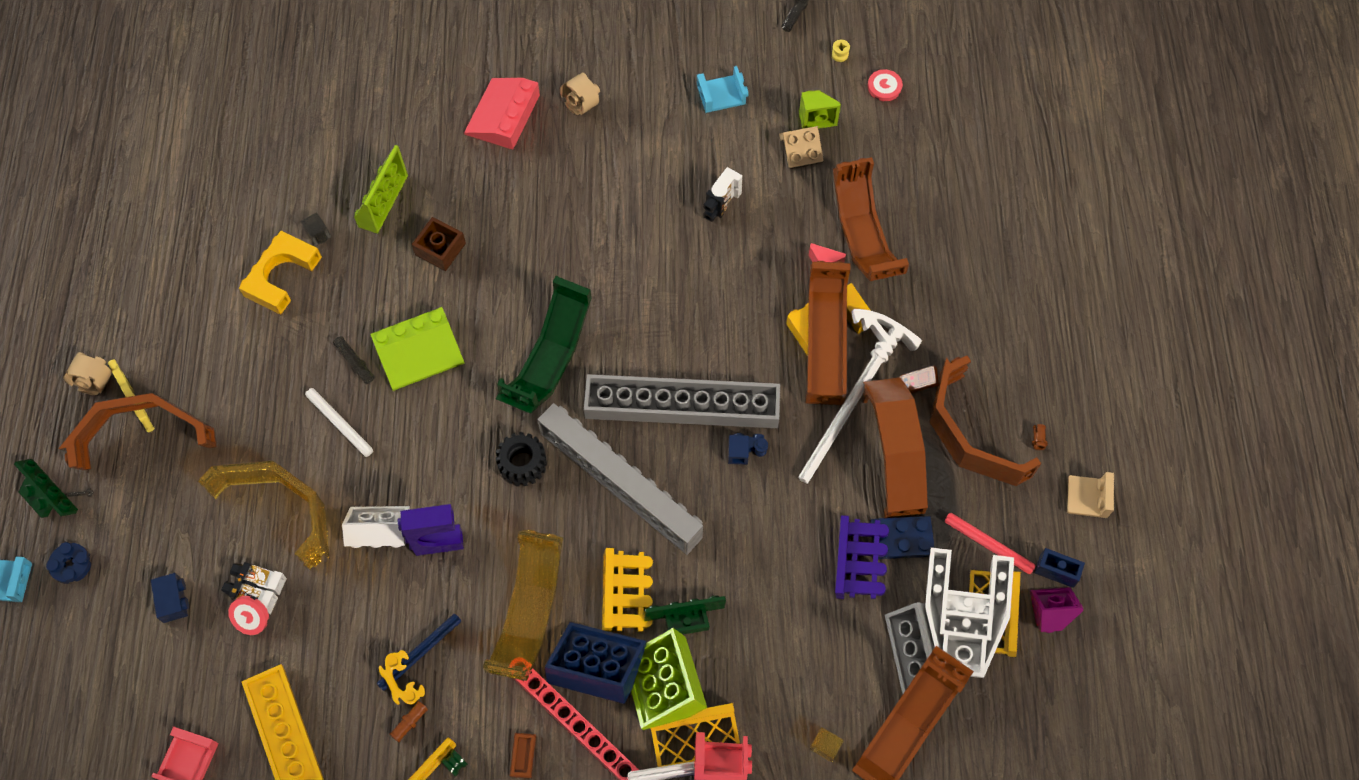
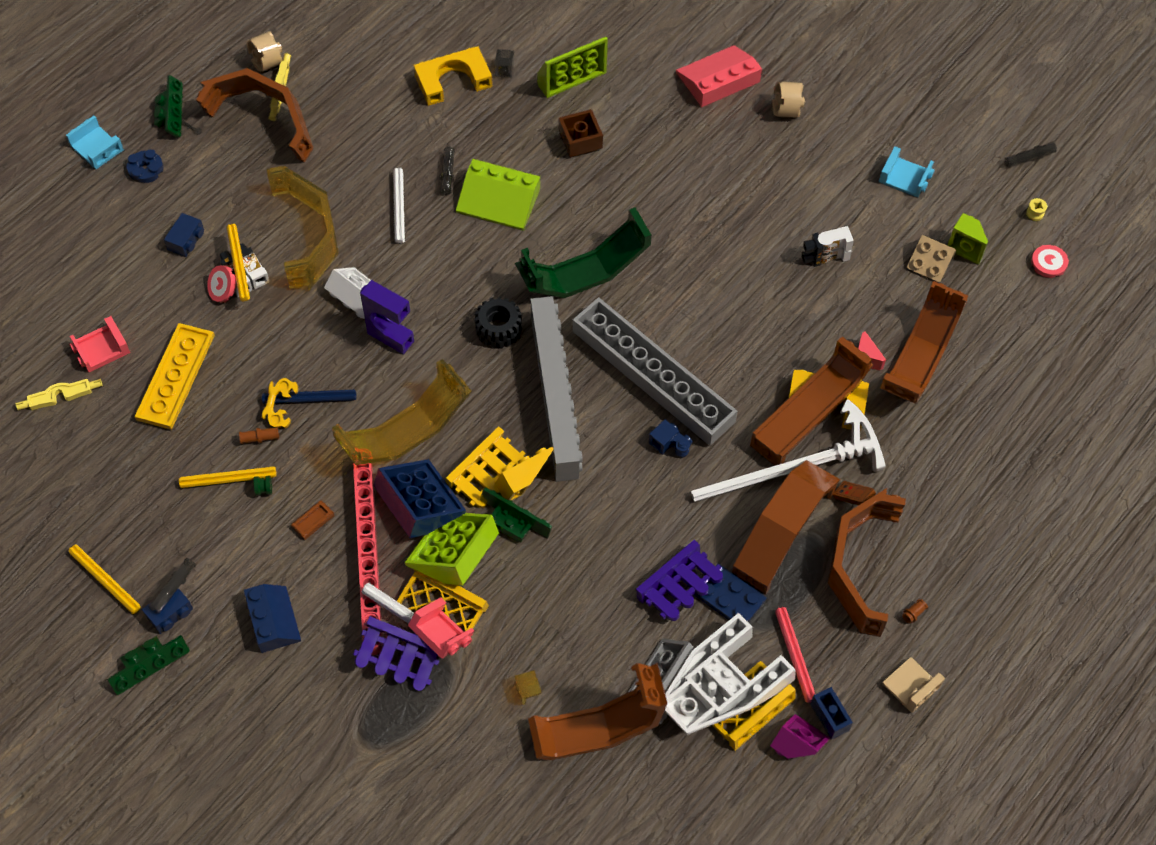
camera: 40 degrees right, 5 degrees down
none -> yellow axle [226,224,250,302]
none -> yellow slope [495,447,554,501]

